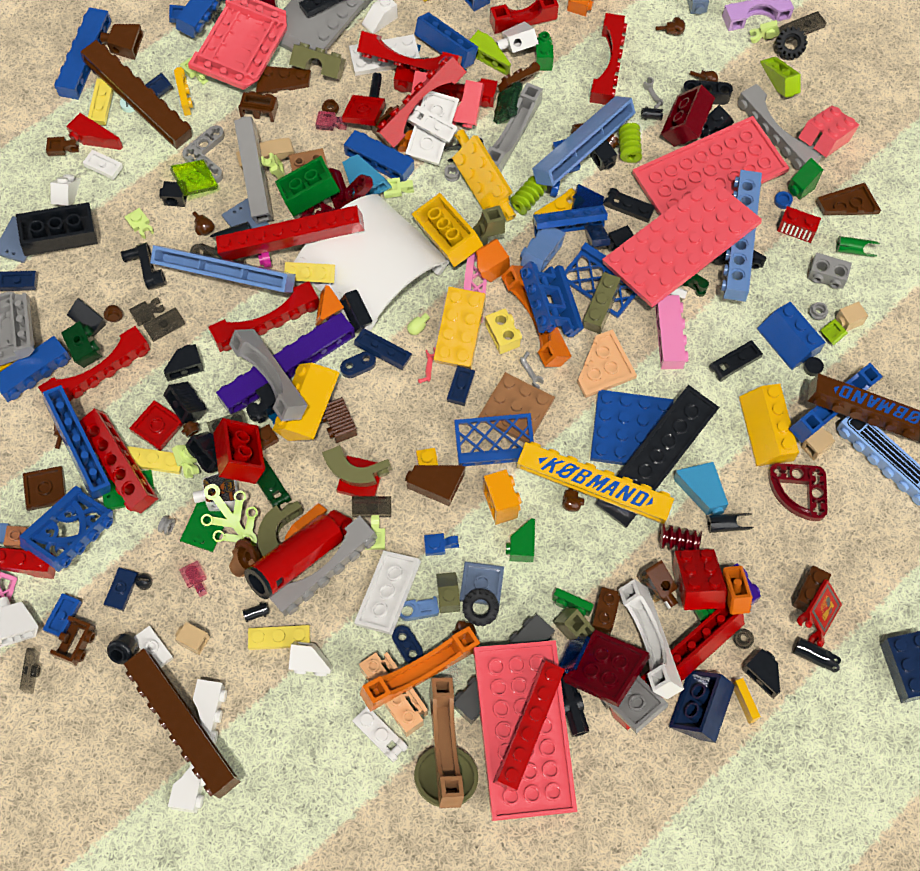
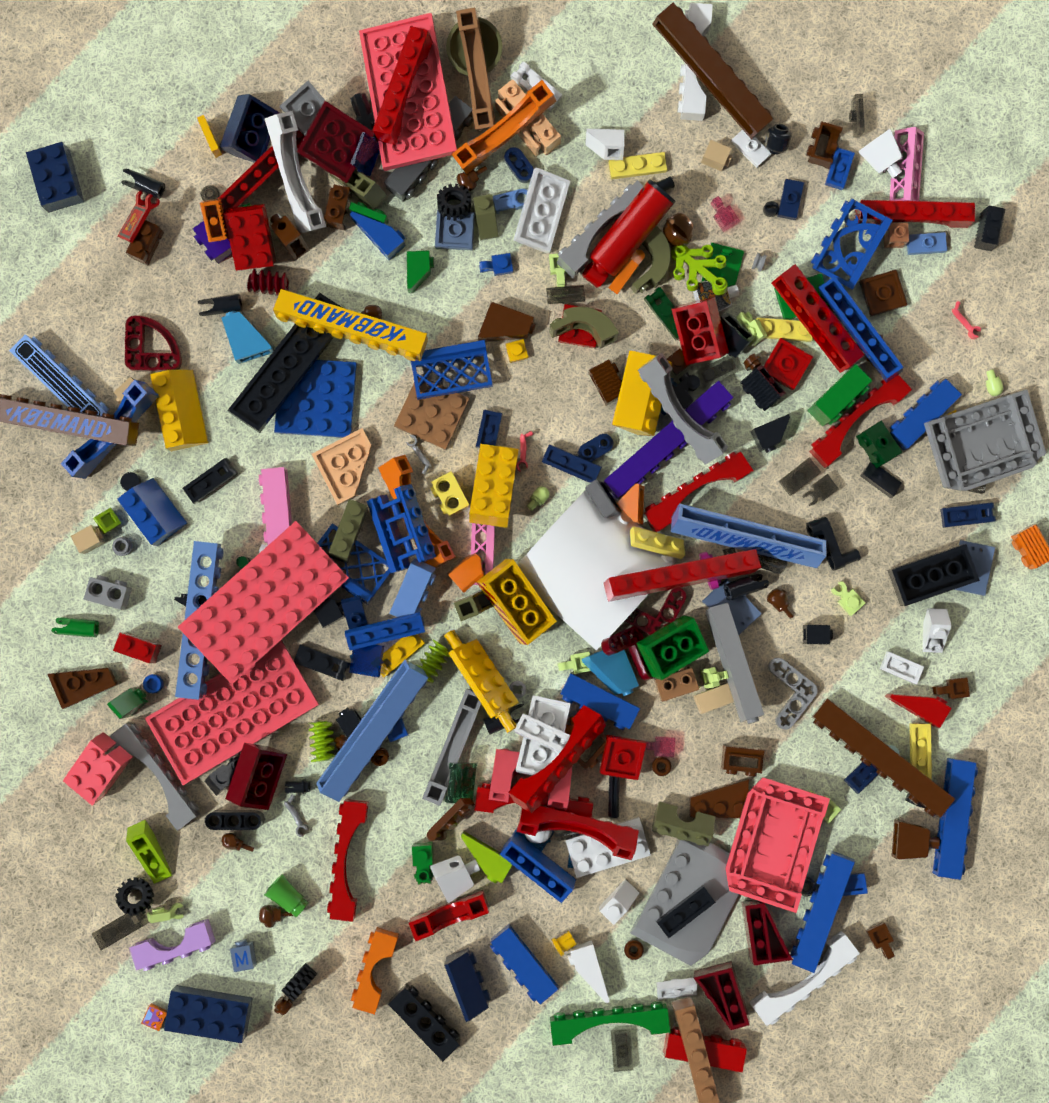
camera: 175 degrees right, 20 degrees up
reddish brown plate [104,305,123,322] -> none
clear neon green tile [170,159,218,196] -> none
yellow plate [174,67,193,116] -> none
light orange brick [483,469,522,525] -> none
black slope [742,648,780,699] -> none
none -> bright green plant [264,874,309,917]
none -> blue slope [350,211,406,260]
none -> green brick [807,364,872,426]

